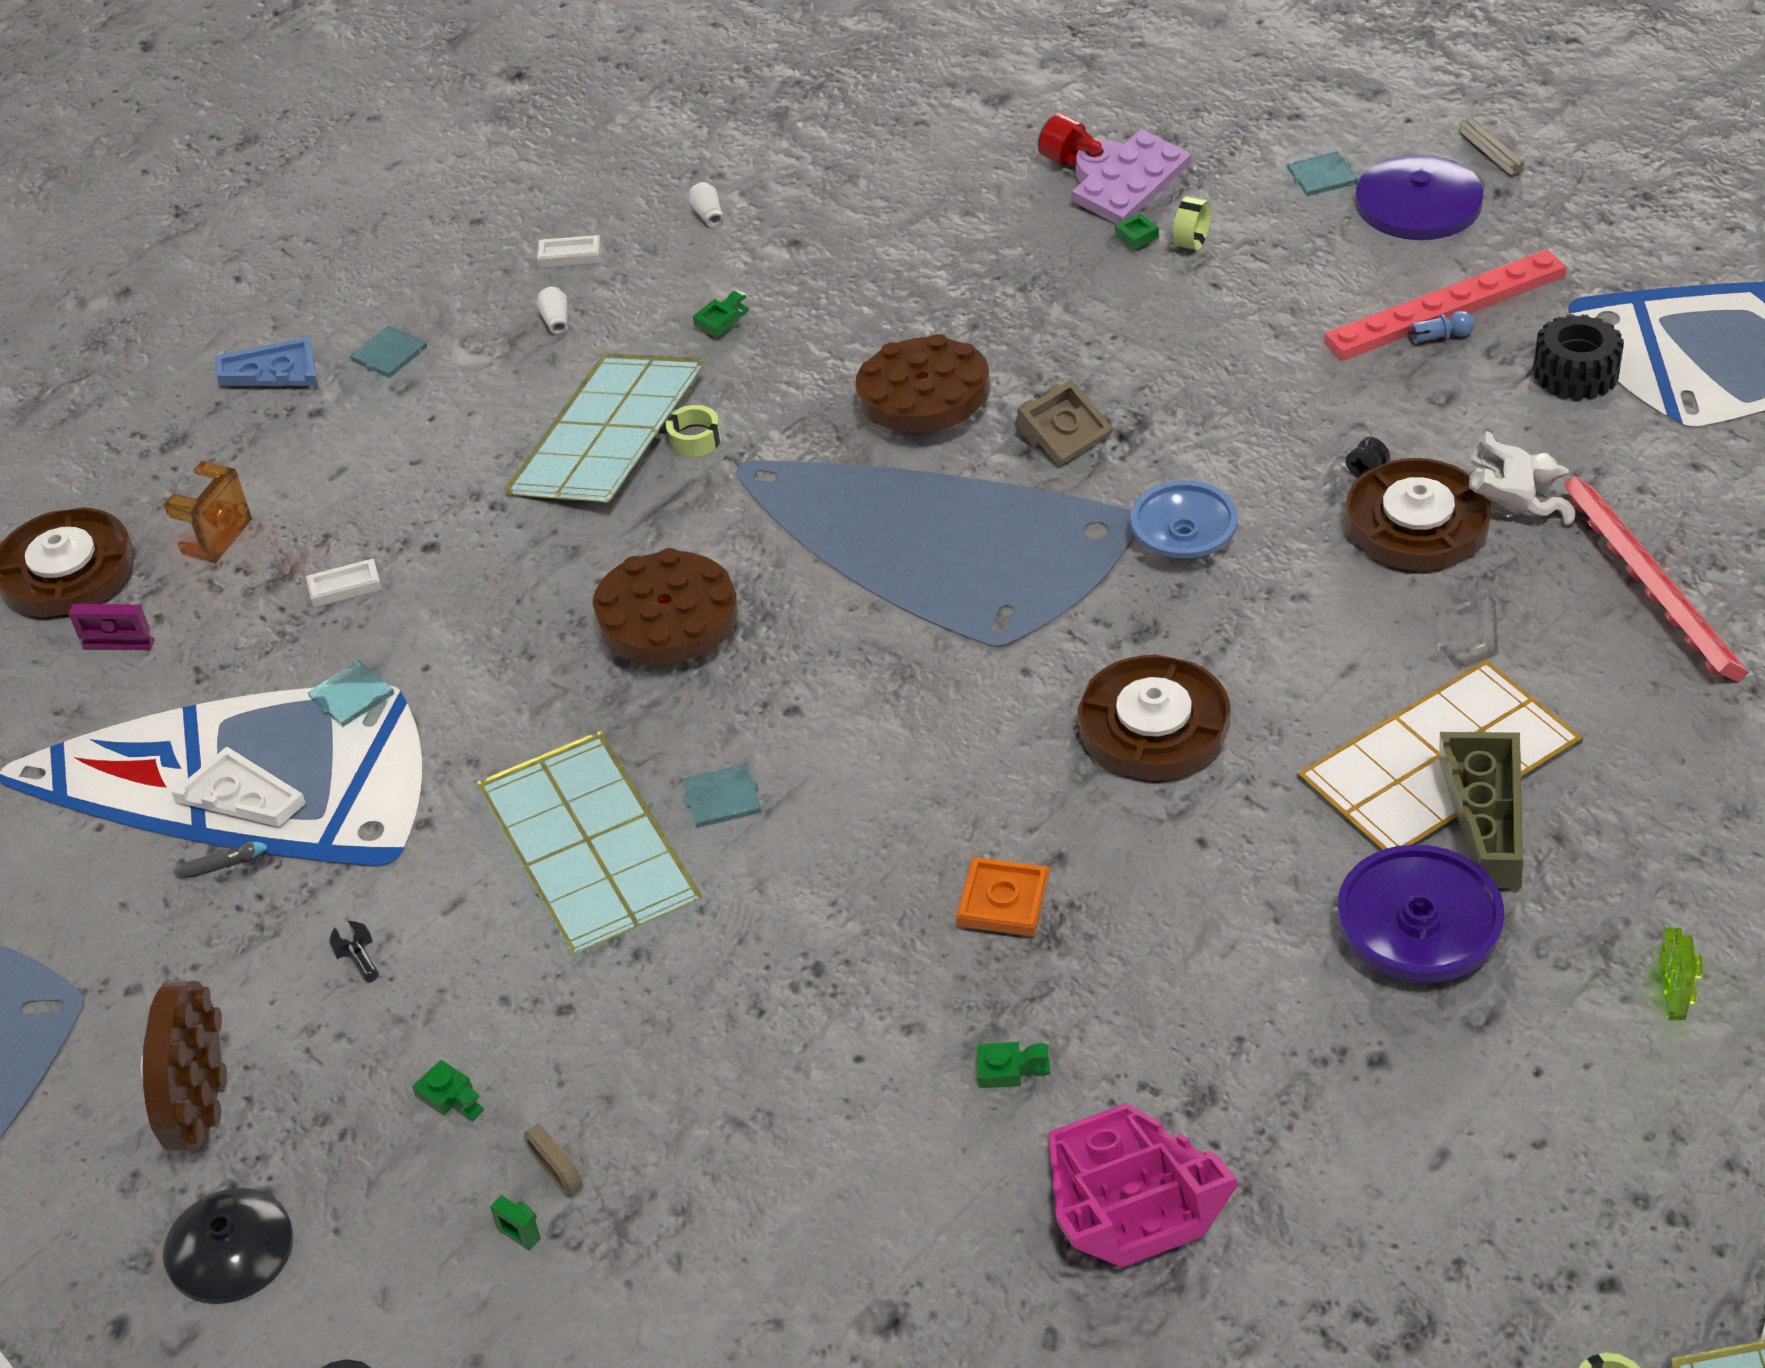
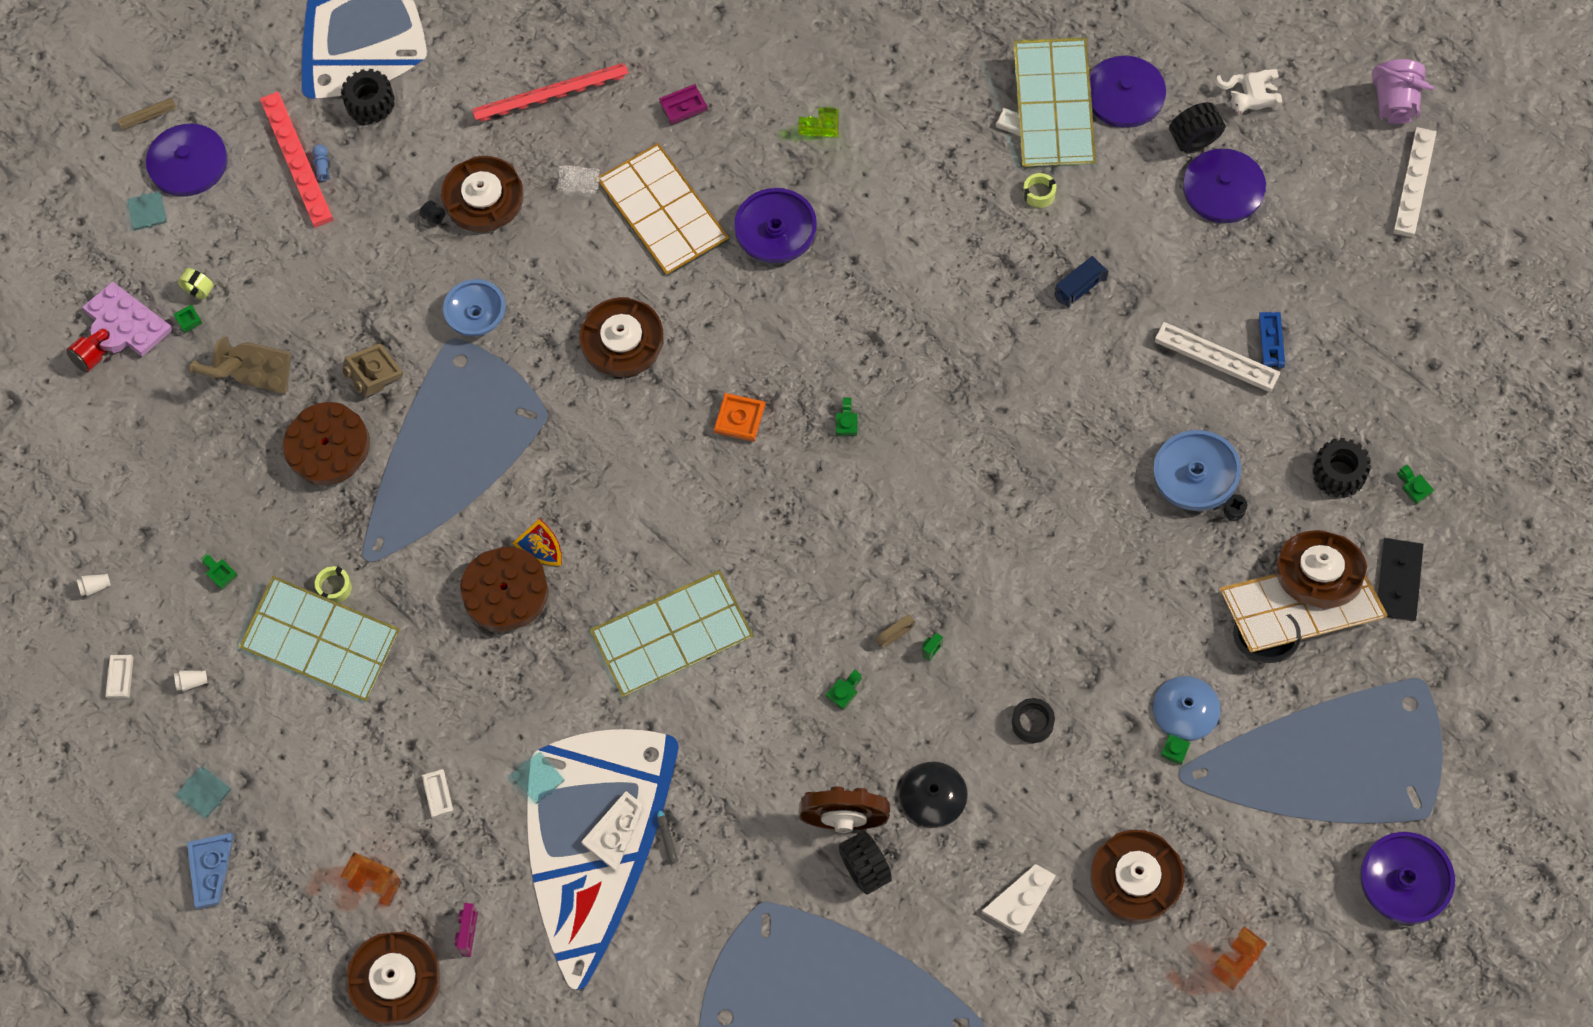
camera: 90 degrees left, 20 degrees up
black bar [329,921,379,982] -> none
clear light blue piece [683,763,761,828] -> none
dark pink wedge [1049,1103,1238,1267] -> none
olive wedge [1439,732,1523,889] -> none
white animal [1469,431,1575,526] -> none
none -> dark tan plate [189,336,291,394]
none -> shield [512,518,562,566]
none -> magenta plate [659,84,708,125]
none -> black tyre [839,831,892,895]

